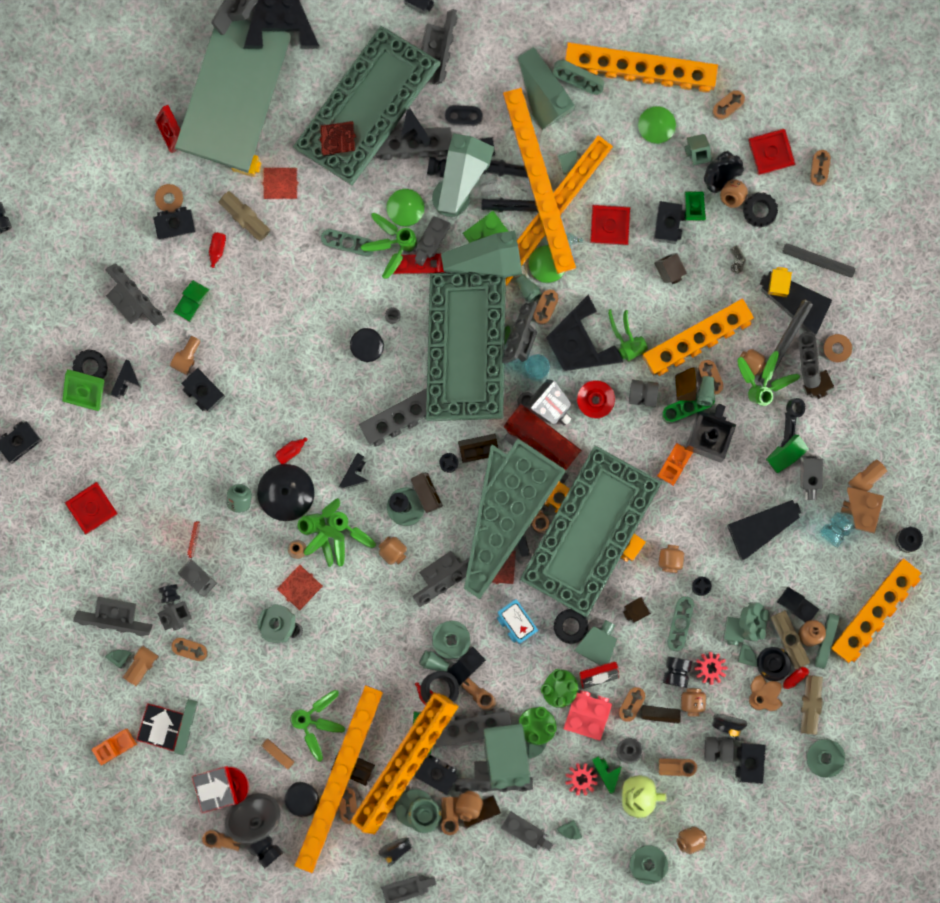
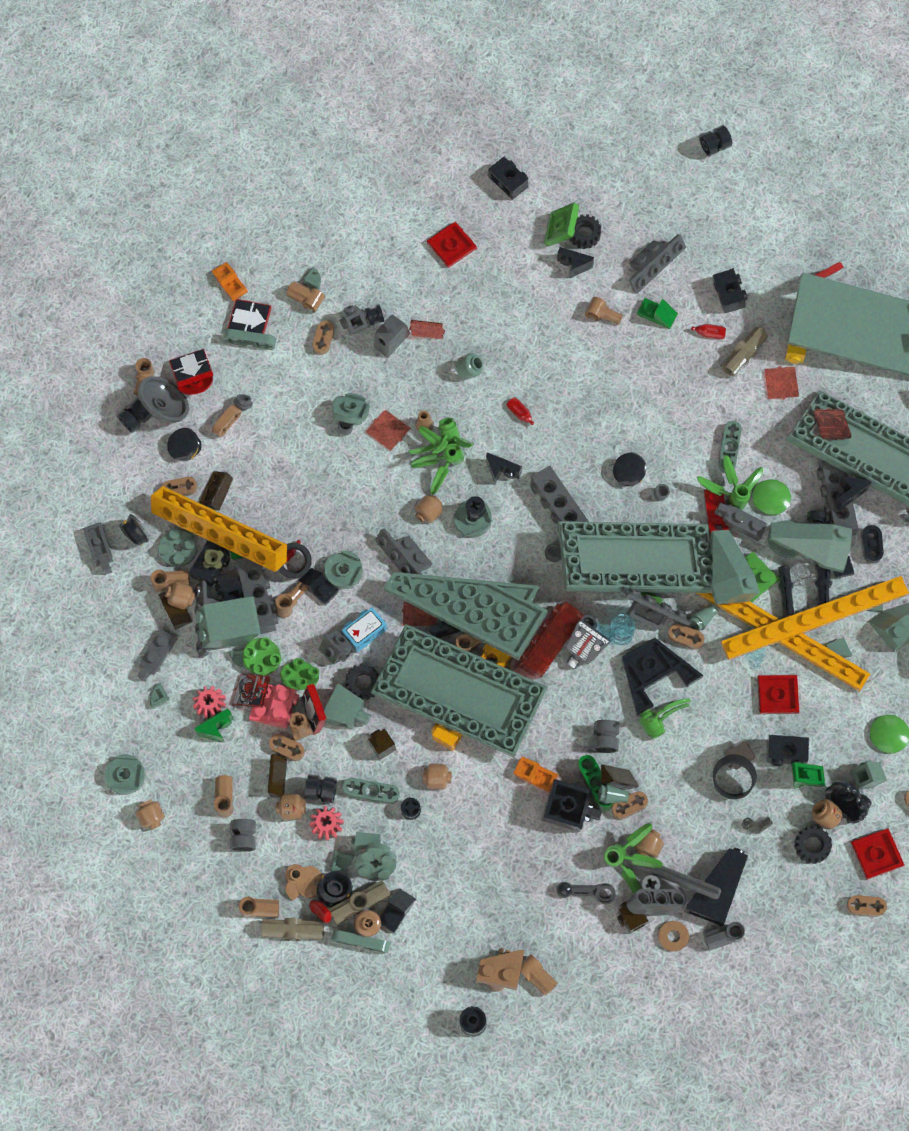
camera: 90 degrees right, 15 degrees down
dark grey bracket [73,597,152,636] -> none
medium nougat piece [155,184,183,212] -> none
black brick [181,368,225,412] -> none
black dish [257,464,315,521] -> none
bright green plant [290,690,345,762] -> none
light orange plate [295,685,384,873] -> none
sand green piece [407,798,442,833] -> none
dark brown slope [411,472,443,513] -> none
sand green cone [419,650,449,671] -> none
black wheel [439,453,459,473] -> none
dark brown slope [458,433,499,463] -> none
bright green dish [529,245,565,283] -> none
red dish [577,380,615,419] -> none
dark grey wheel [616,738,643,764] -> none
yellowish green piece [622,775,666,818] -> none
light orange brick [642,298,754,376] -> none
black piece [712,714,748,741] -> none
black slope [727,500,801,561] -> none
black brick [735,743,766,784] -> none
green slope [766,434,809,473] -> none
yellow brick [768,267,792,297] -> none
dark grey axle [782,243,856,278] -> none
dark grey torso [800,456,823,500] -> none
sand green plate [806,739,845,778] -> none
clear light blue wheel [819,511,855,548] -> none
light orange brick [831,558,921,663] -> none
none -> olive plate [203,550,224,569]
none -> black brick [215,570,244,601]
none -> piece [232,674,271,708]
none -> dark grey plate [234,394,253,410]
none -> medium nougat piece [239,896,279,918]
none -> medium nougat piece [289,712,313,741]
none -> dark grey brick [319,630,353,665]
none -> dark grey plate [545,544,561,562]
none -> light grey bush [641,875,660,889]
none -> dark grey piece [703,922,745,951]
none -> black tyre [713,755,757,799]

